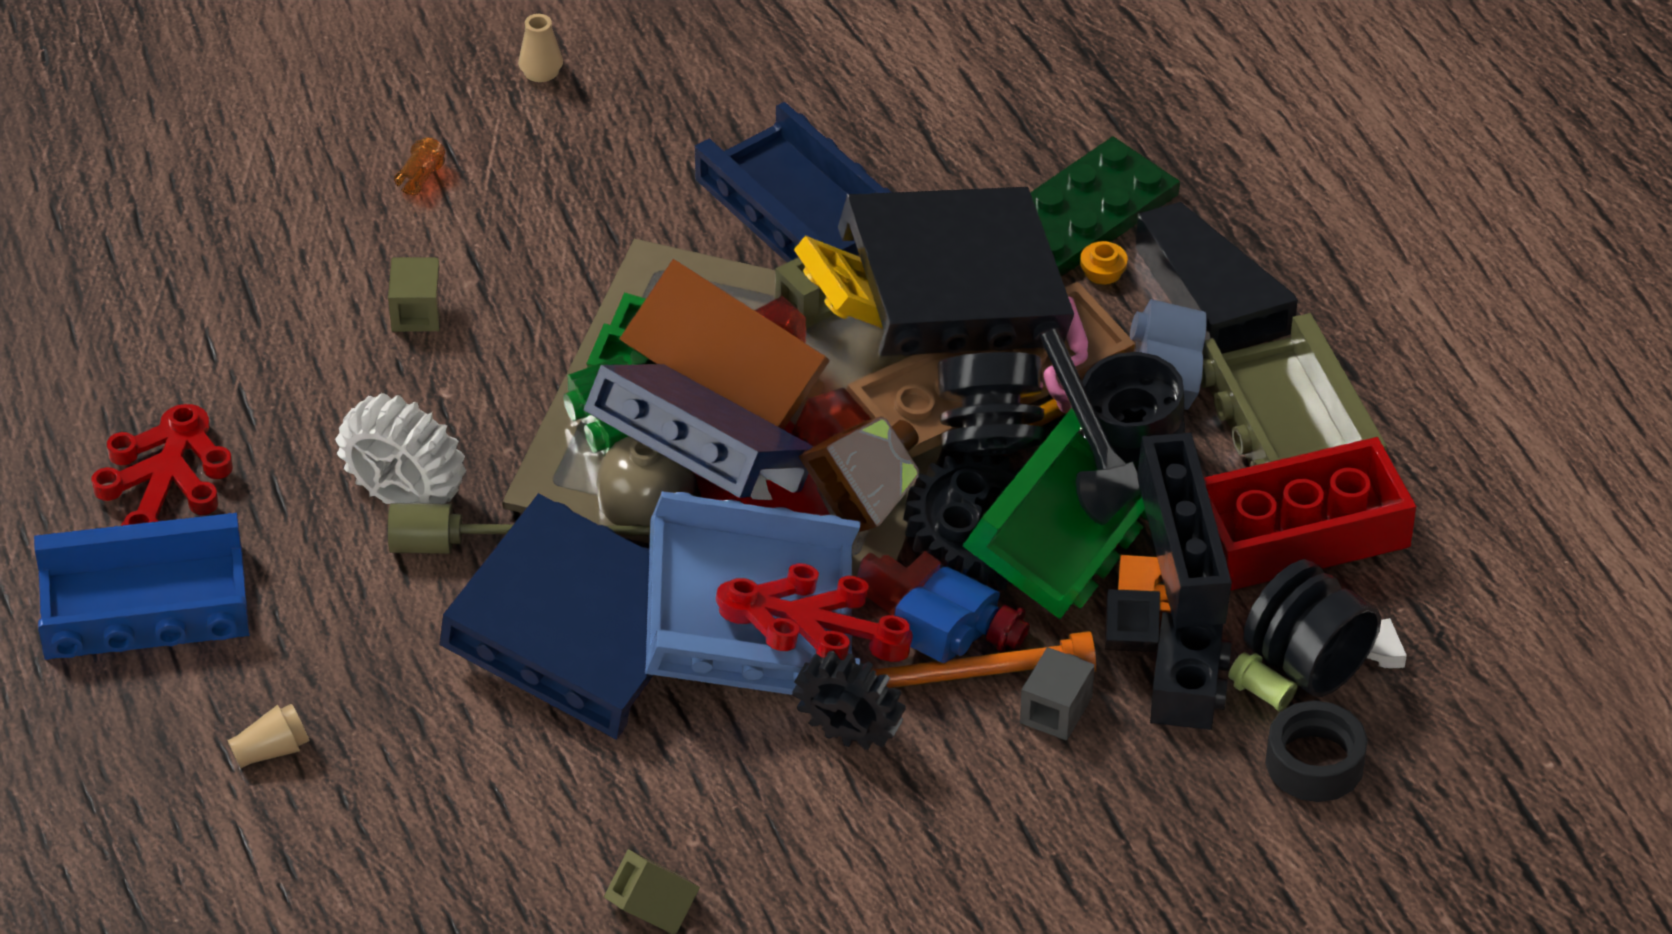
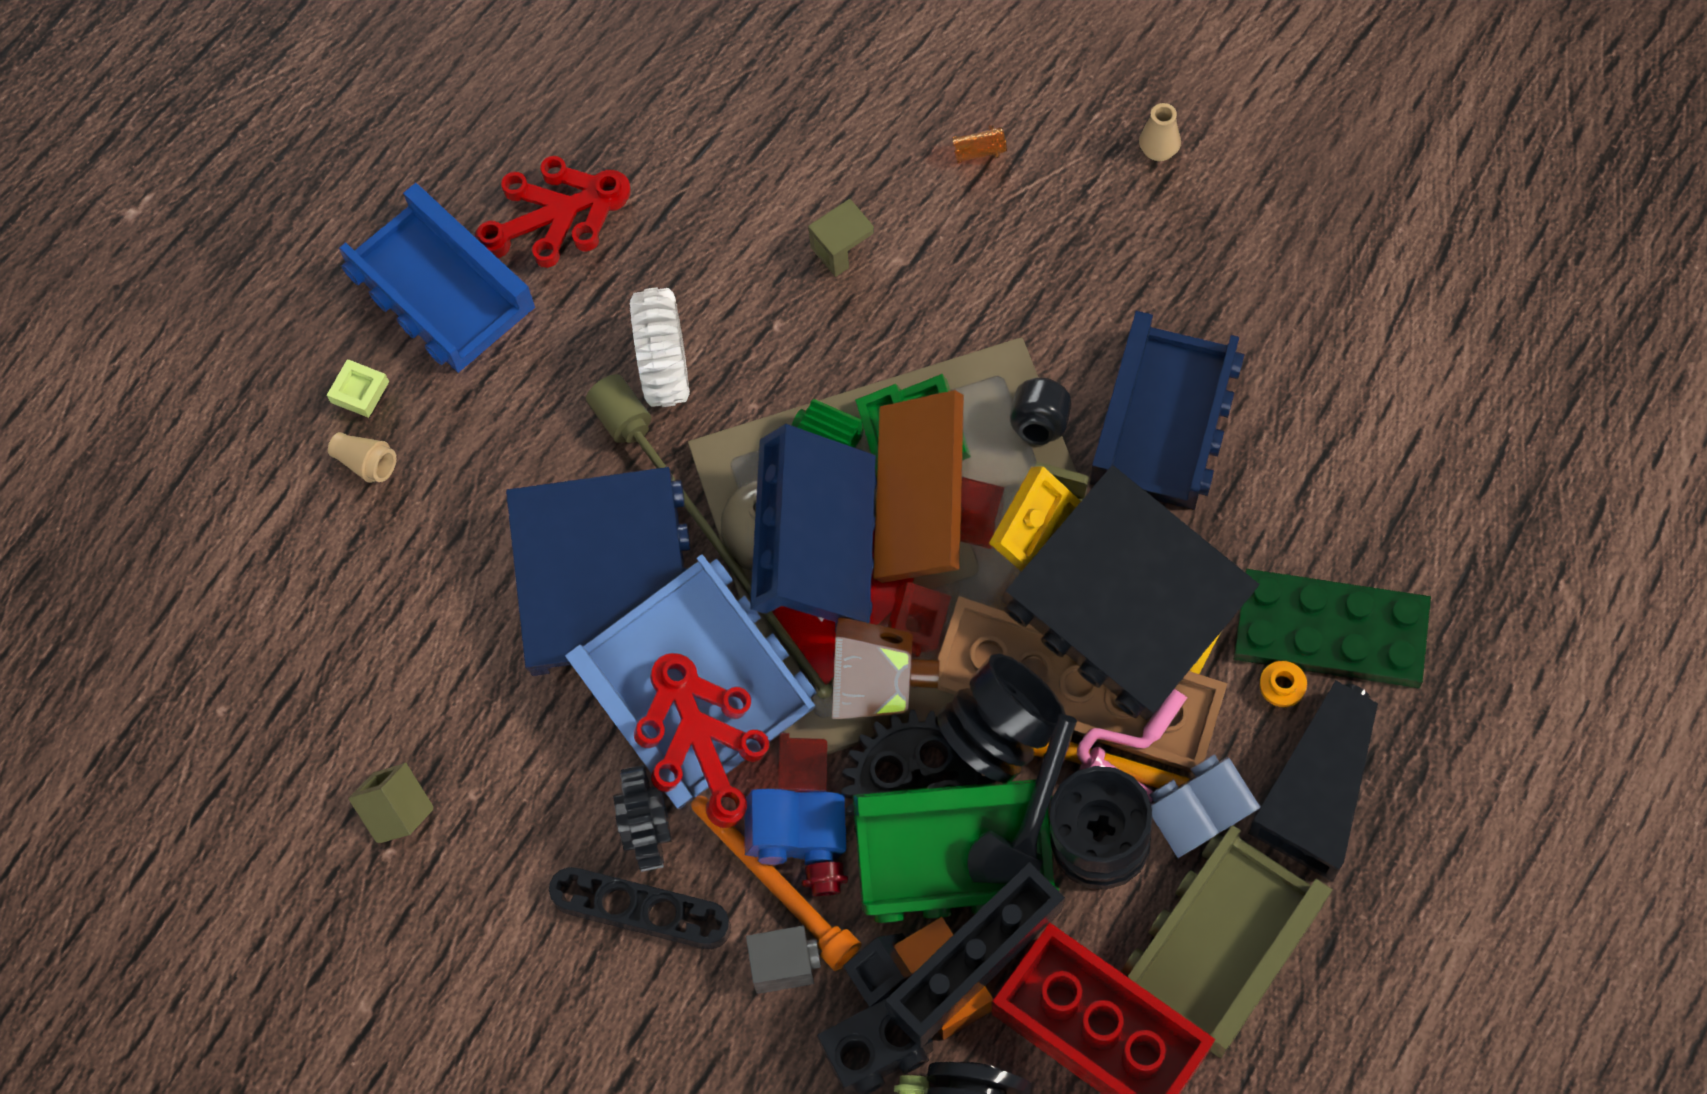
camera: 60 degrees right, 20 degrees up
none -> yellowish green plate [327,359,389,418]
none -> black beam [549,867,731,950]
none -> black head [1009,378,1072,445]

